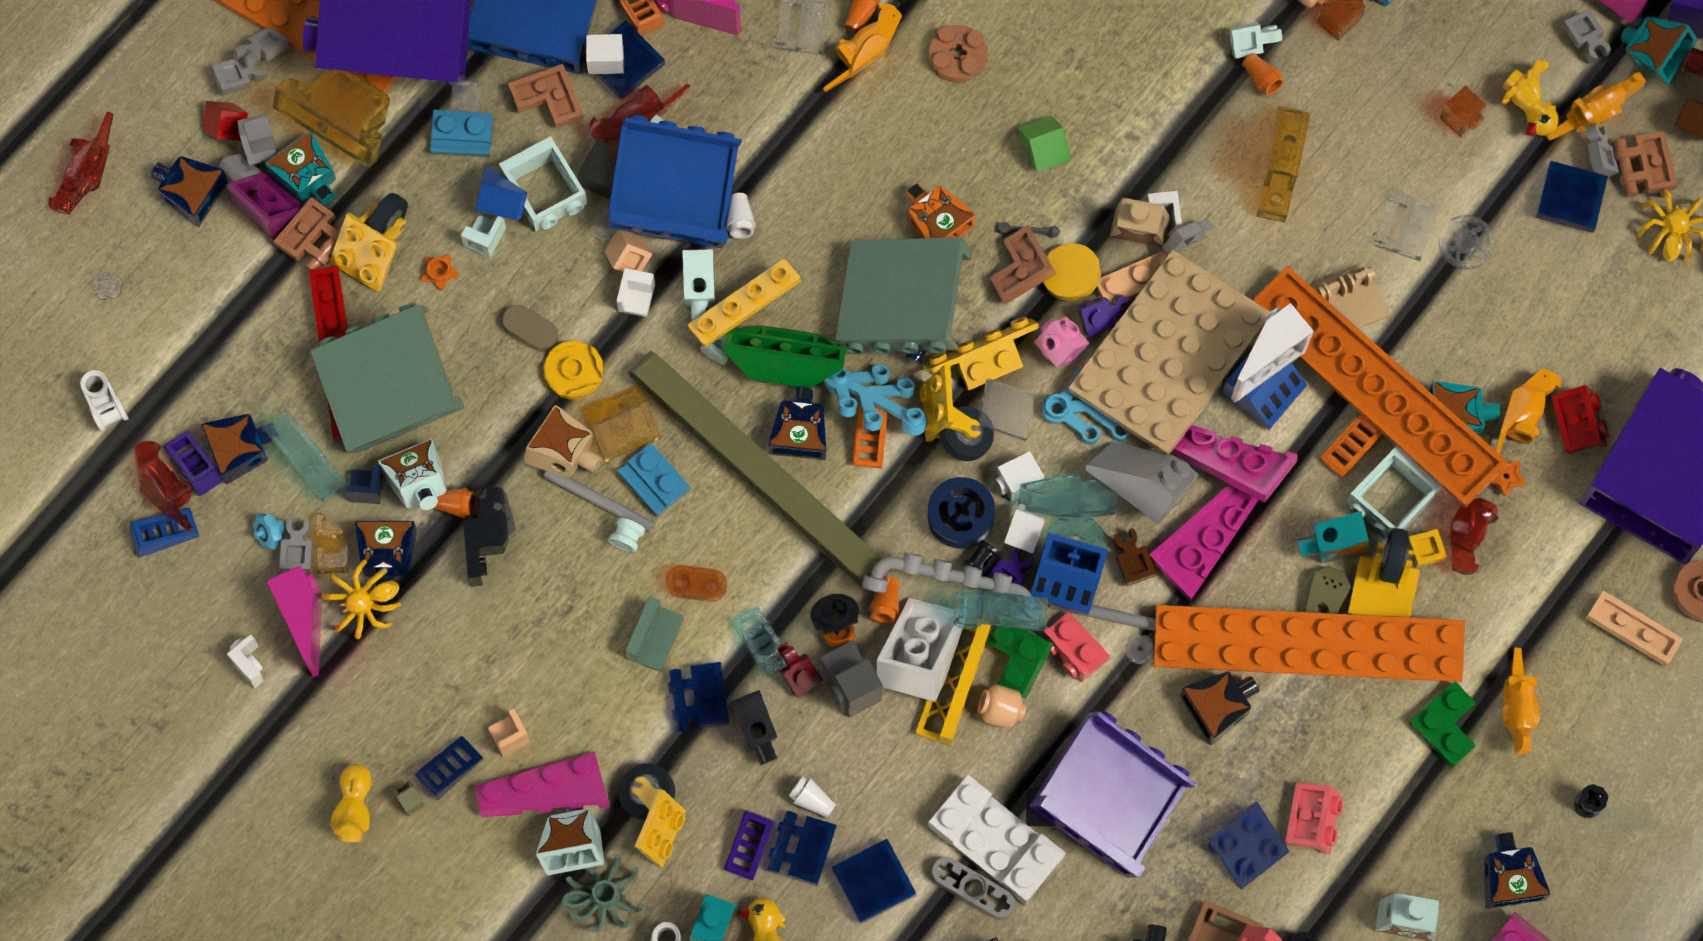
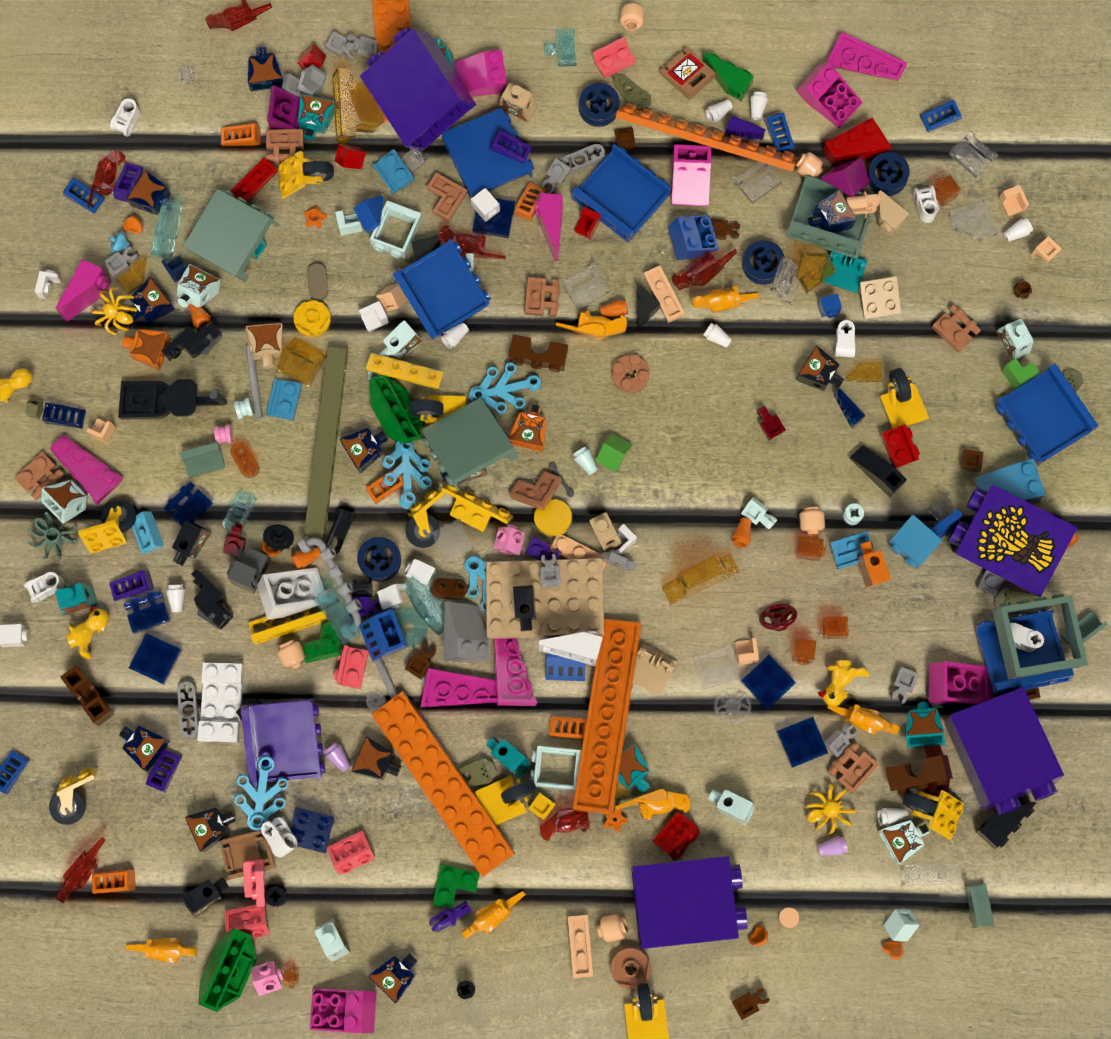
camera: 55 degrees right, 5 degrees up
none -> nougat plate [14,452,64,501]
none -> black plate [118,379,228,420]
none -> torso [122,329,171,371]
none -> orange piece [123,216,143,234]
none -> medium azure slope [132,511,164,554]
none -> black plate [191,569,233,629]
none -> bright pink wheel [214,424,233,444]
none -> orange slope [221,123,261,146]
none -> medium azure plant [233,755,288,831]
none -> white piece [261,817,298,858]
none -> lavender cone [324,743,351,772]
none -> black piece [325,509,355,554]
none -> red panel [335,144,366,169]
none -> plate [409,395,466,426]
none -> dark purple arm [429,901,472,932]
none -> reddish brown plate [430,578,468,600]
none -> medium azure plant [469,362,541,415]
none -> reddish brown arch [509,335,568,373]
none -> black torso [513,585,536,632]
none -> nougat plate [525,277,561,318]
none -> light grey plate [540,554,561,588]
none -> light aqua cone [573,446,598,476]
none -> light nougat head [597,914,628,942]
none -> light aqua torso [708,789,755,826]
none -> light nougat panel [735,637,759,665]
none -> clear blue plate [740,655,796,710]
none -> dark red piece [759,604,797,631]
none -> clear orange brick [819,616,849,639]

